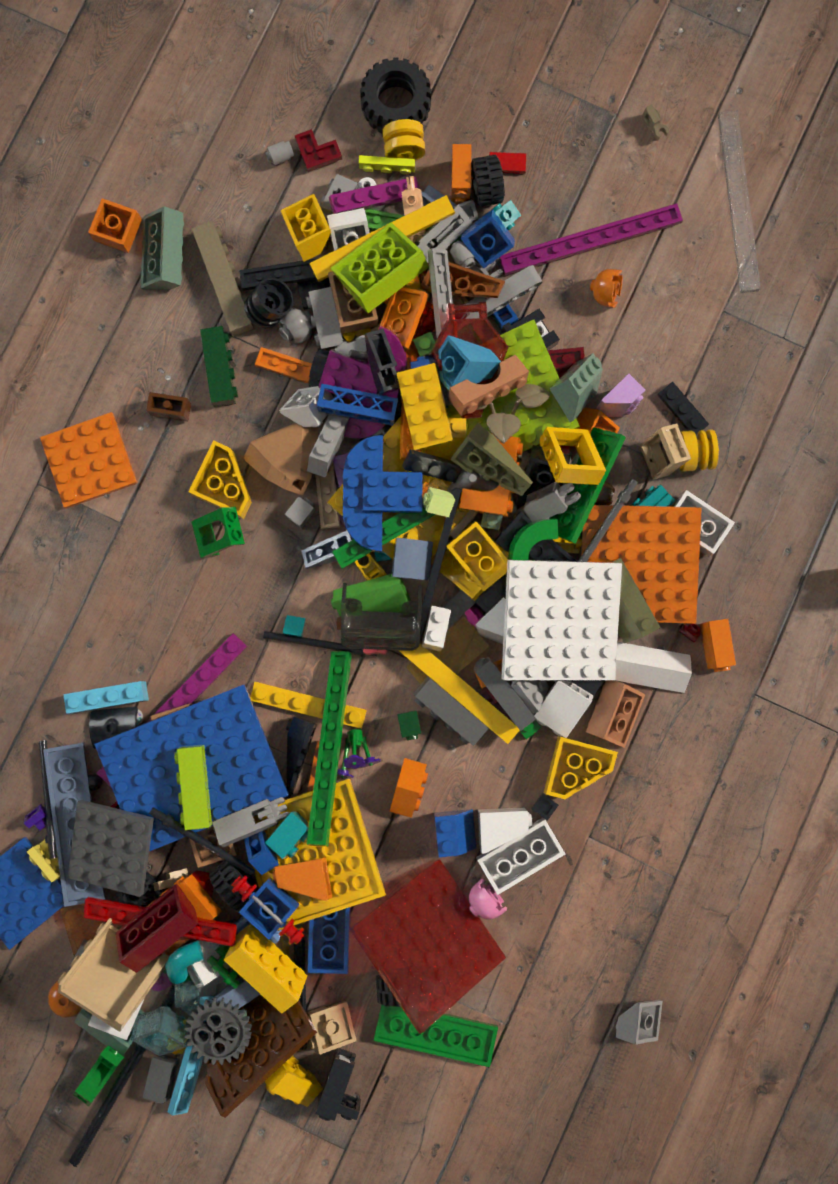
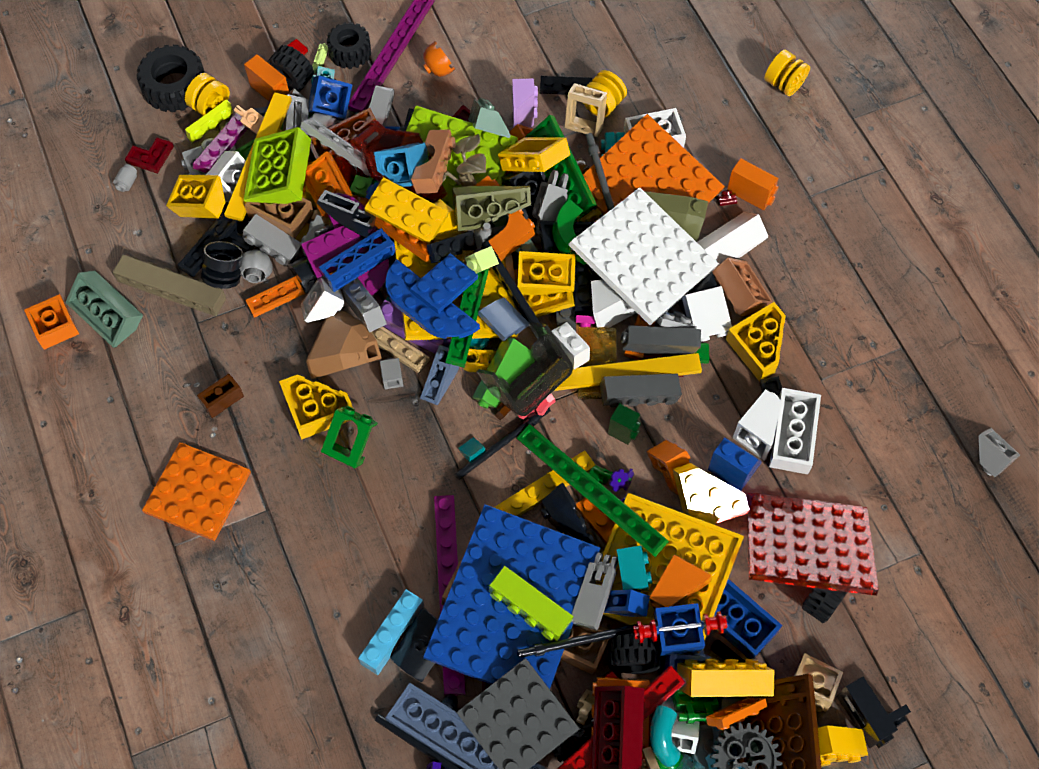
camera: 45 degrees left, 20 degrees down
dark green brick [200,326,238,407] -> none
green plate [374,1004,498,1067] -> none
bright pink cylinder [469,879,507,920] -> none
none -> yellowish green axle [312,43,328,74]
none -> black tyre [327,22,371,69]
none -> brick [672,463,750,524]
none -> orange plate [706,696,767,730]

